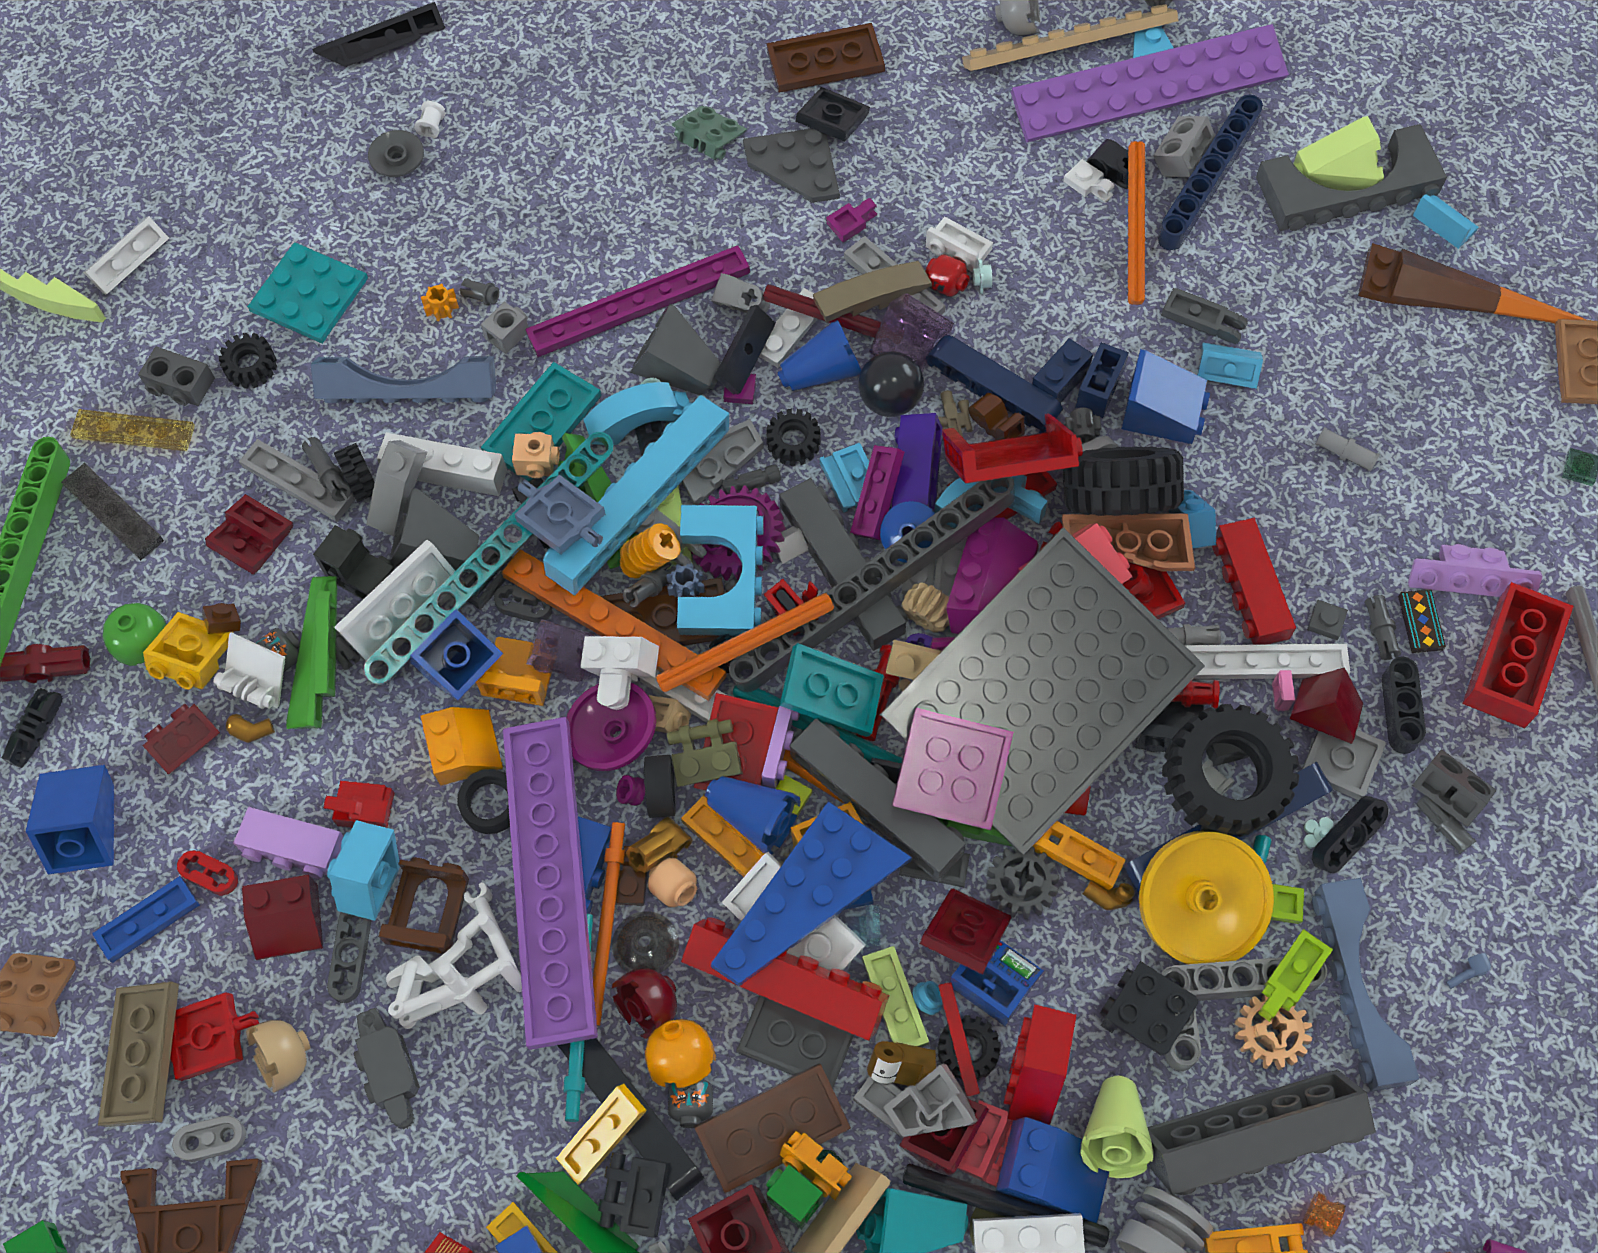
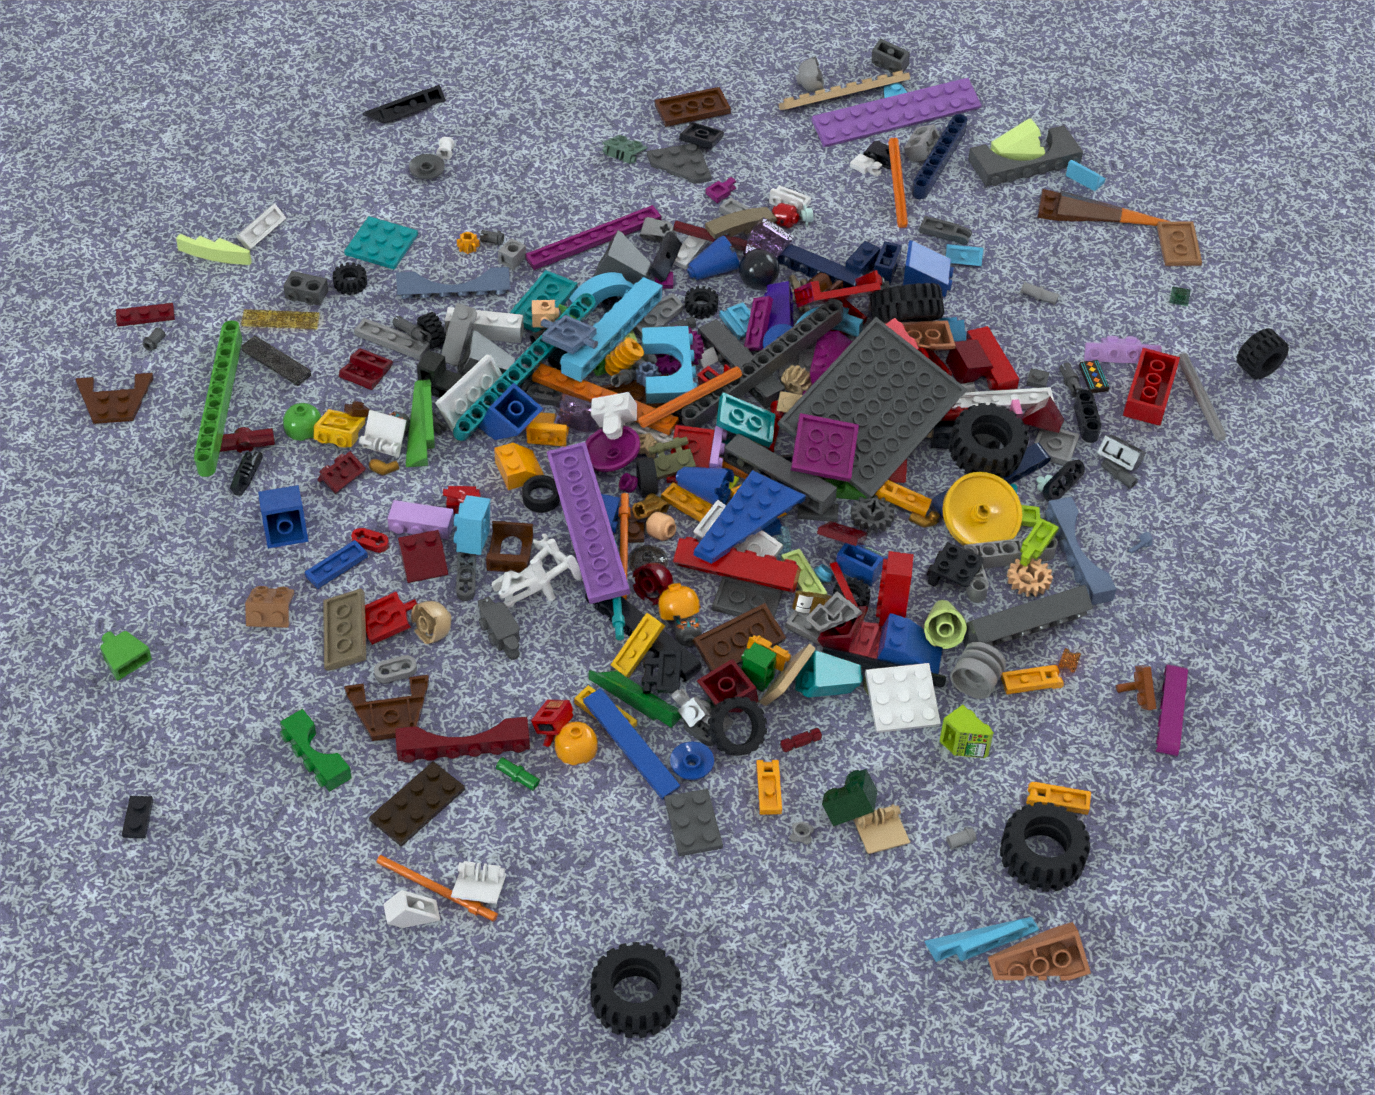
camera: 10 degrees left, 15 degrees down
none -> dark red slope [946,339,994,384]

